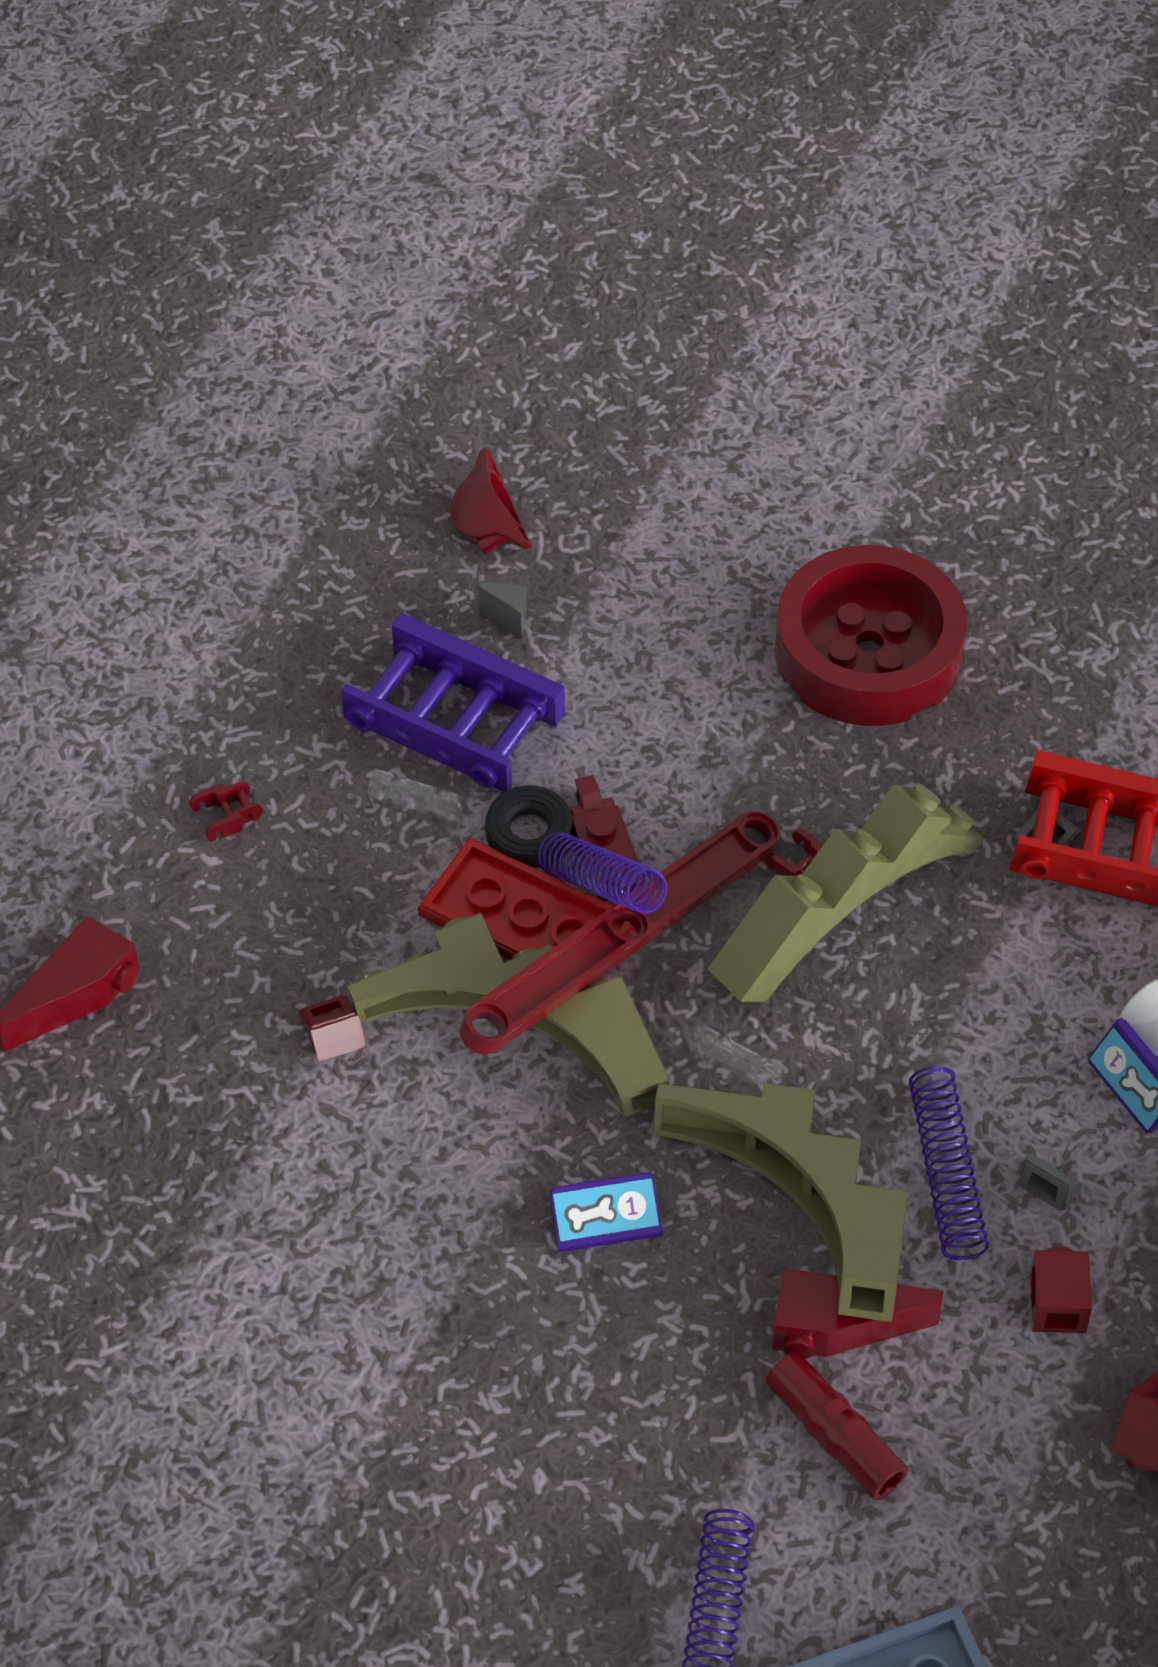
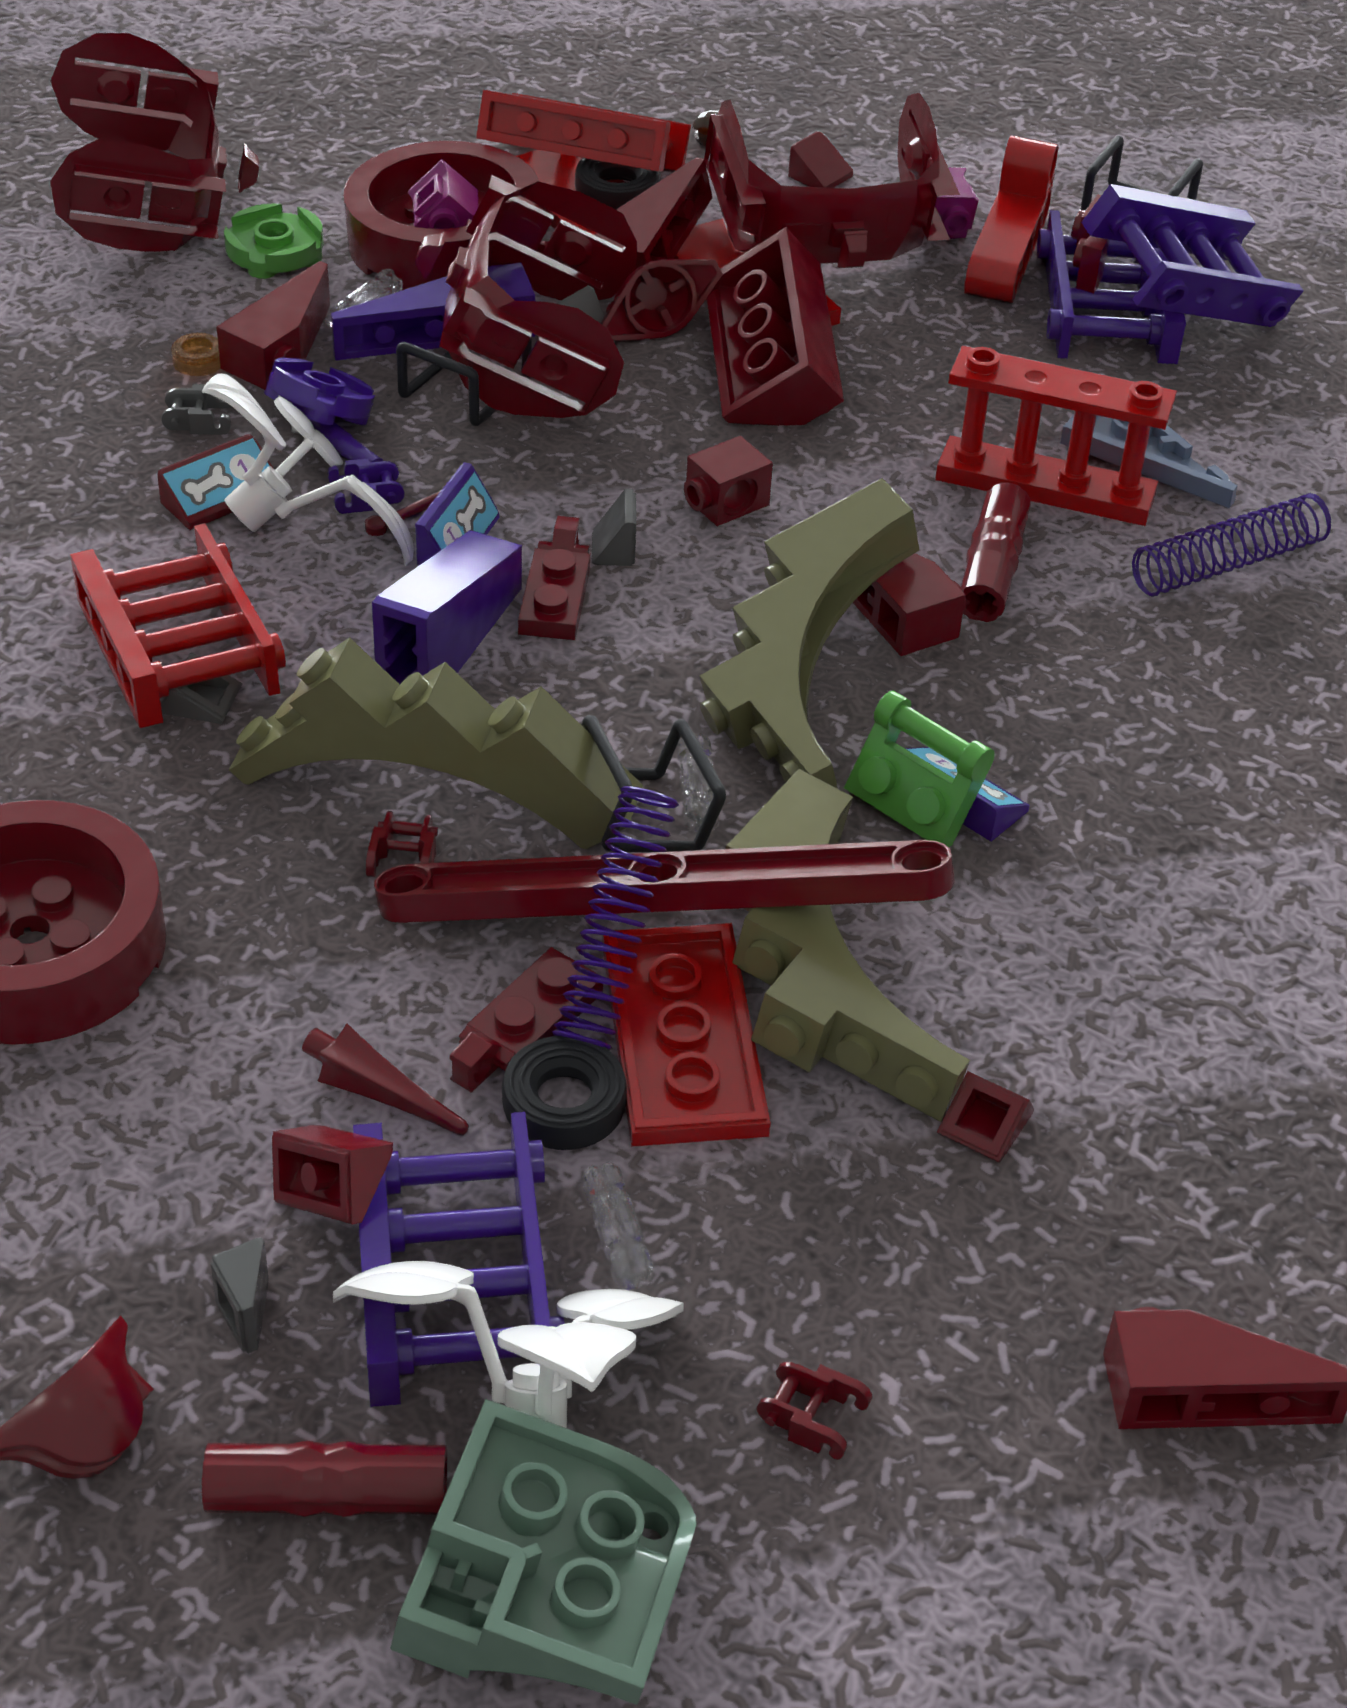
camera: 130 degrees left, 10 degrees down
dark purple piece [908,1066,990,1261] -> none
none -> dark red axle [202,1440,448,1517]
none -> dark red slope [272,1125,393,1224]
none -> dark red piece [302,1023,469,1135]
none -> white plant [333,1261,684,1428]
none -> dark purple slope [372,530,522,684]
none -> sand green slope [390,1399,697,1705]
none -> dark red hinge [518,516,591,640]
none -> black piece [581,715,726,853]
none -> bright green plate [844,690,995,847]
none -> red fence [935,345,1177,526]

